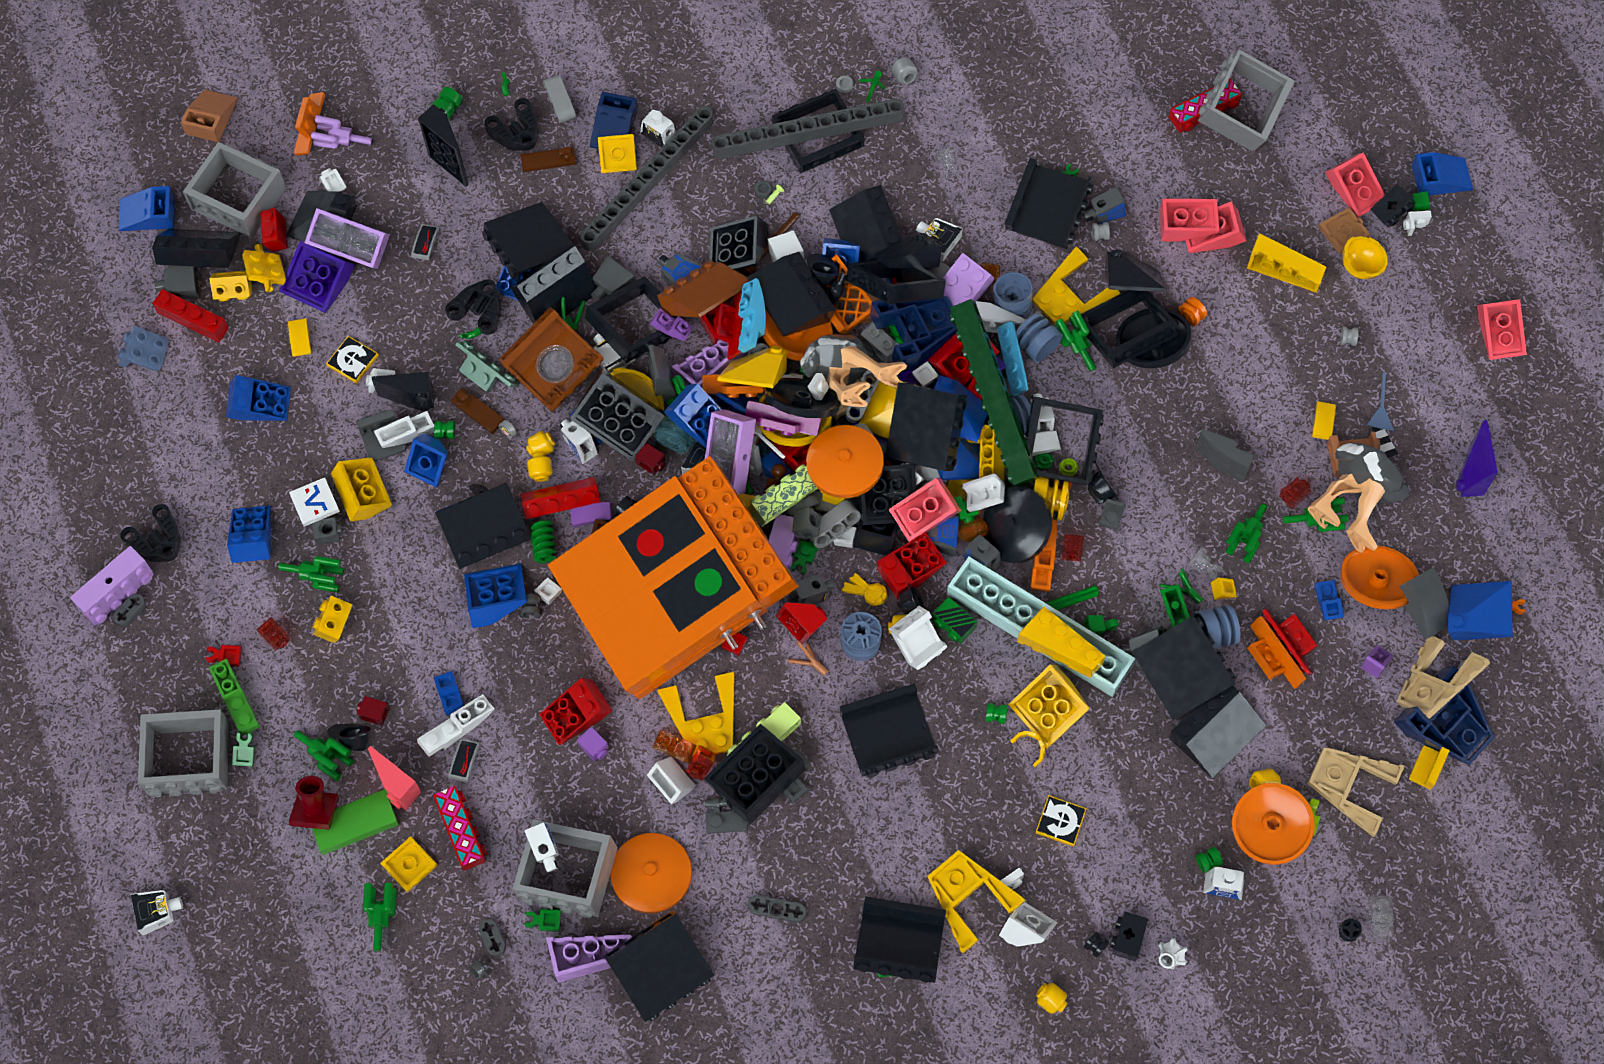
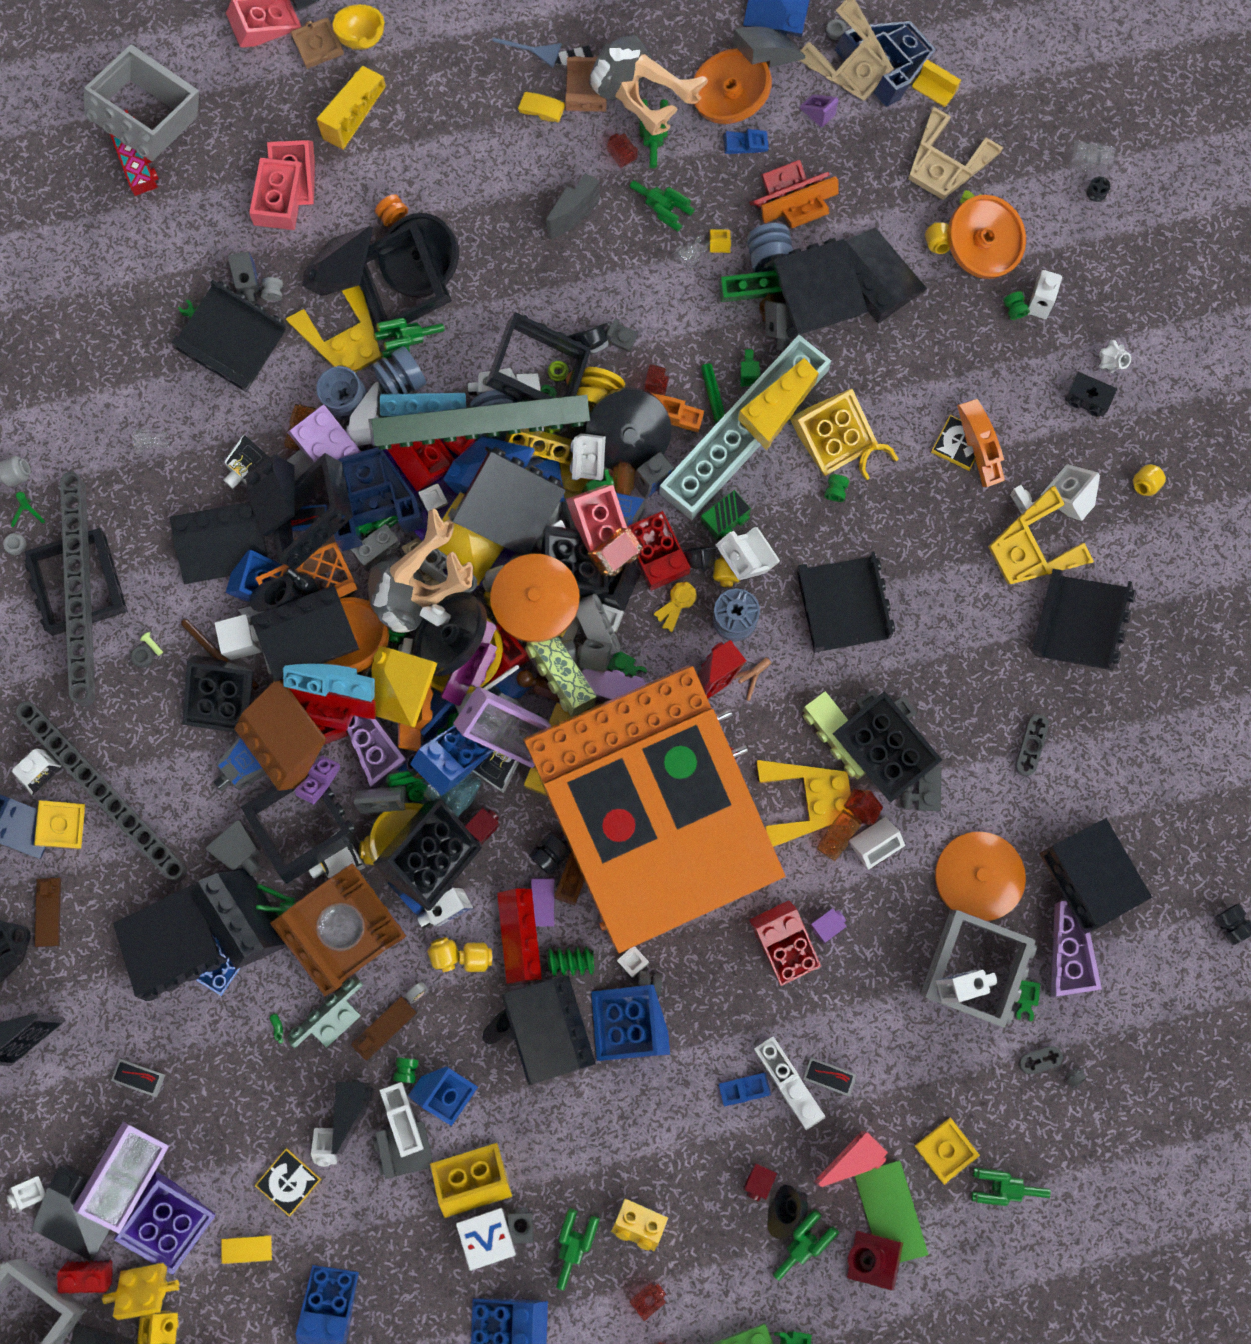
camera: 85 degrees left, 10 degrees up
brick [433,786,488,871] -> none
black connector [445,279,501,335] -> none
dark grey torso [788,575,835,605] -> none
black wheel [1084,931,1109,958] -> none
green plant [1160,568,1203,604] -> none
light grey wheel [1340,326,1358,346] -> none
none -> brick [588,528,643,576]
none -> orange slope [957,399,1005,487]

